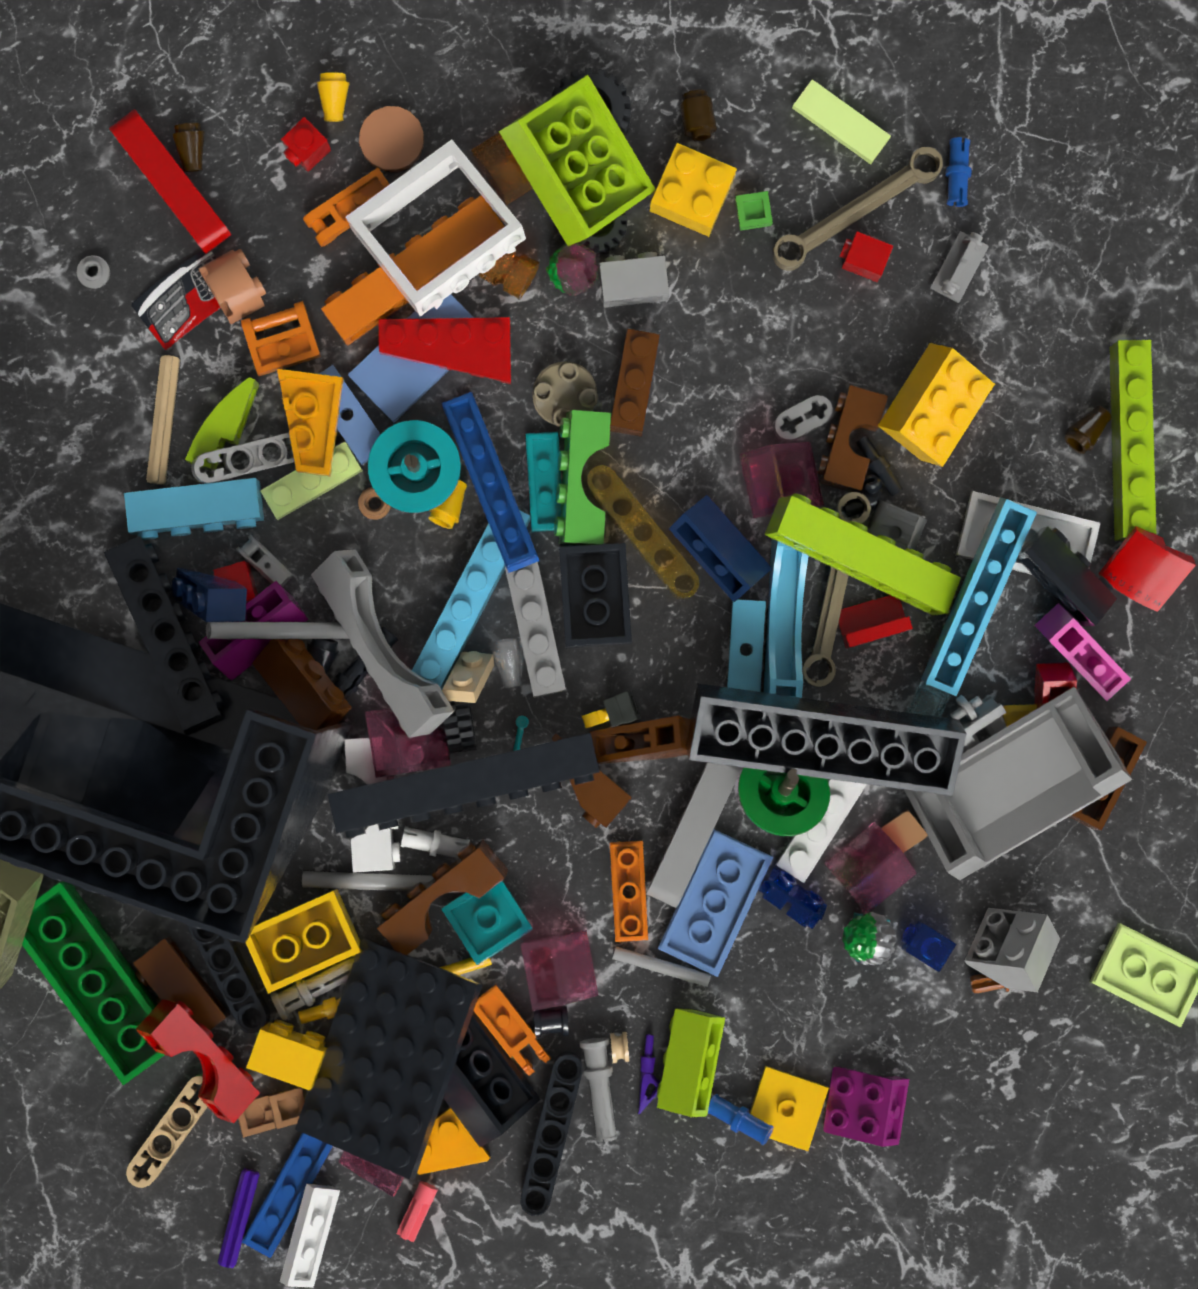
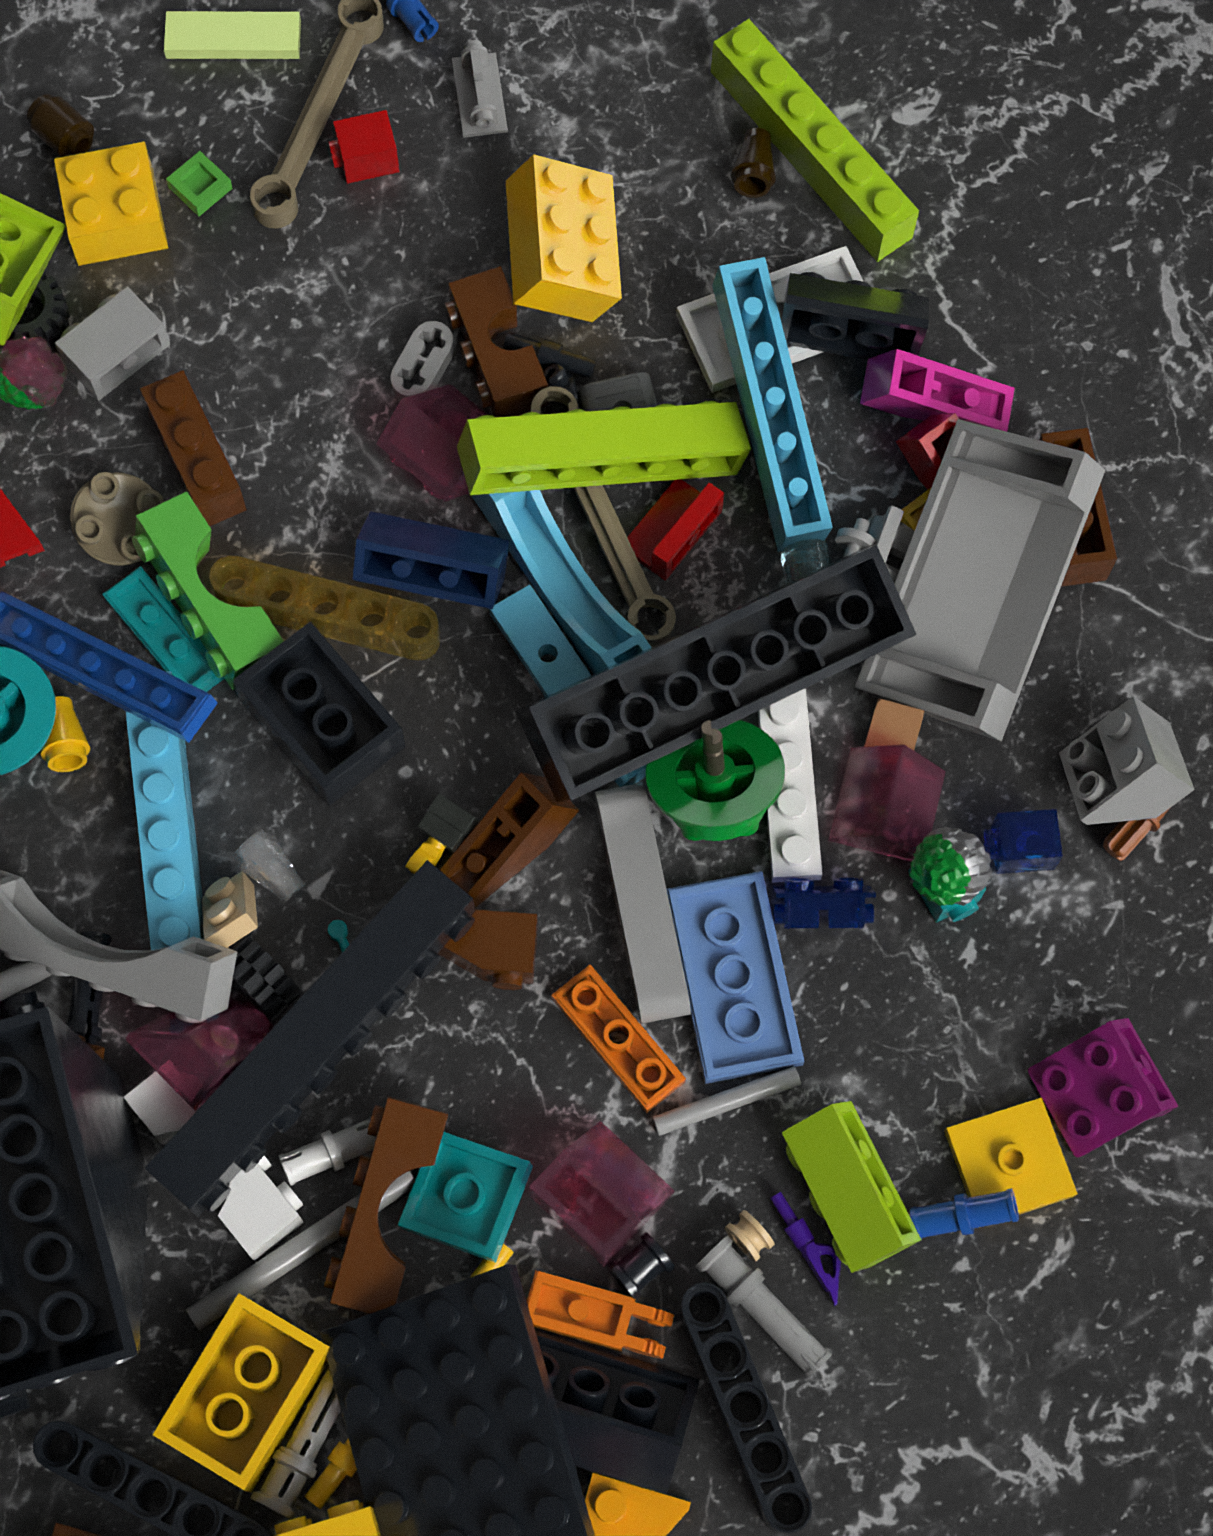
camera: 30 degrees left, 15 degrees down
light grey arch [505,562,566,698] -> none
red slope [1098,526,1196,612] -> none

